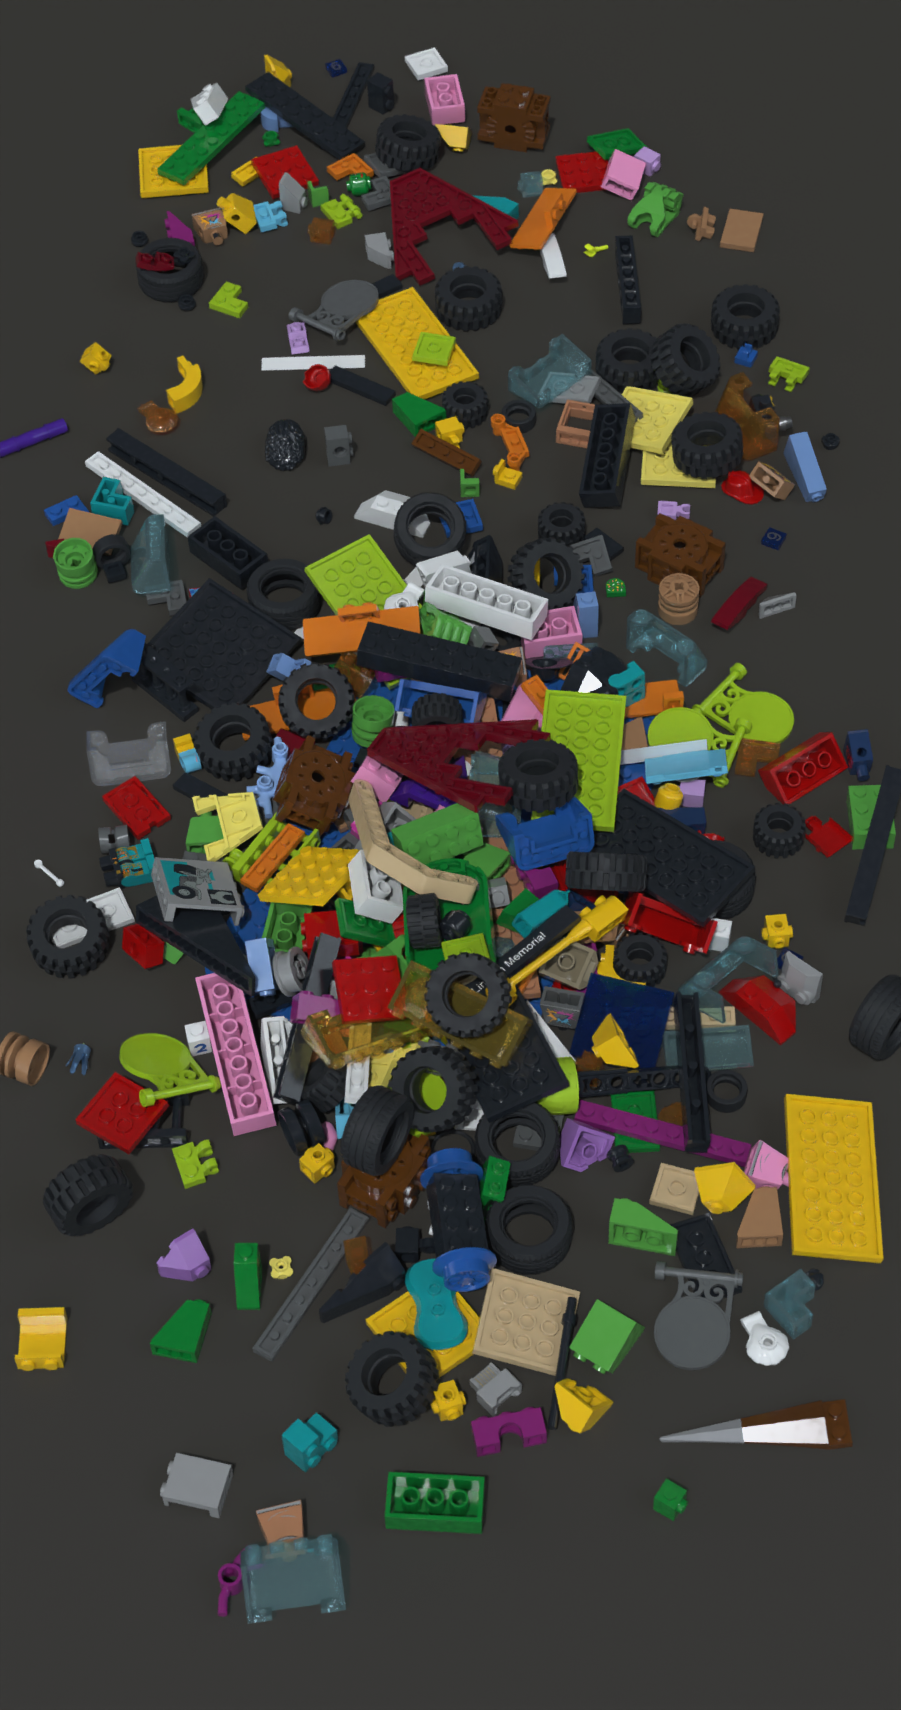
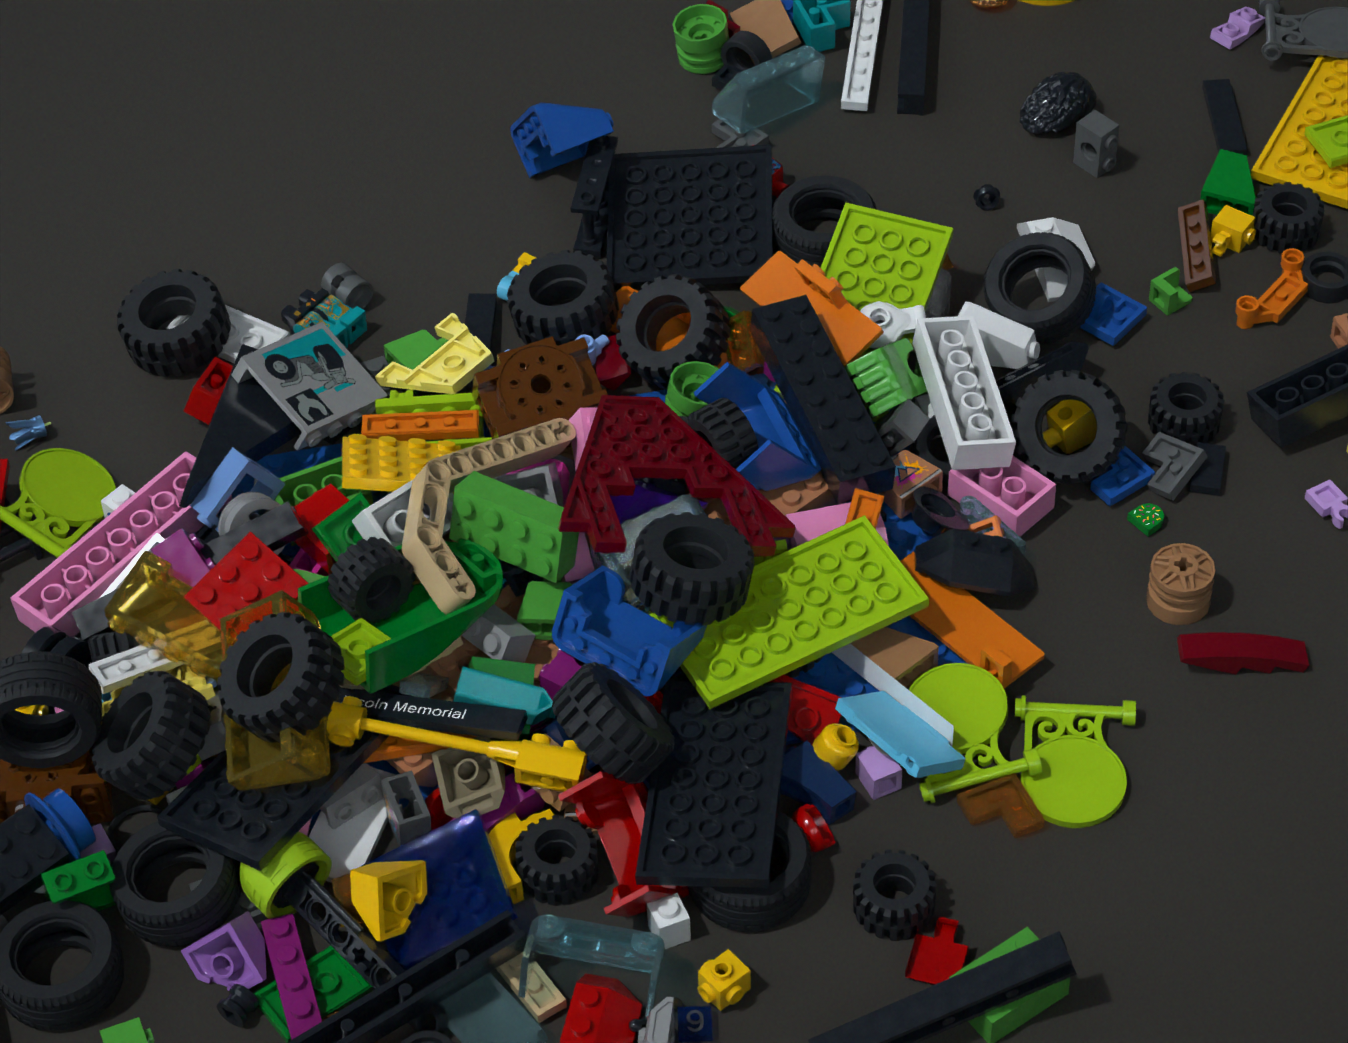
camera: 55 degrees right, 5 degrees down
white hinge [34,860,64,887] -> none
clear windscreen [86,721,171,786] -> none
red piece [102,776,171,840] -> none
black brick [187,516,268,590] -> none
white sticker [261,355,365,370] -> none
medium blue brick [267,653,311,681] -> none
red hair [303,364,331,392] -> none
black head [439,910,471,941] -> none
yellow bracket [493,459,522,490] -> none
medium blue slope [573,591,599,639] -> none
teal hips [595,661,645,708] -> none
clear light blue windscreen [626,609,707,687] -> none
reddish brown piece [635,513,726,598] -> none
red slope [758,732,848,805] -> none
light grey slope [759,592,796,619] -> none
dark blue torso [843,729,873,781] -> none

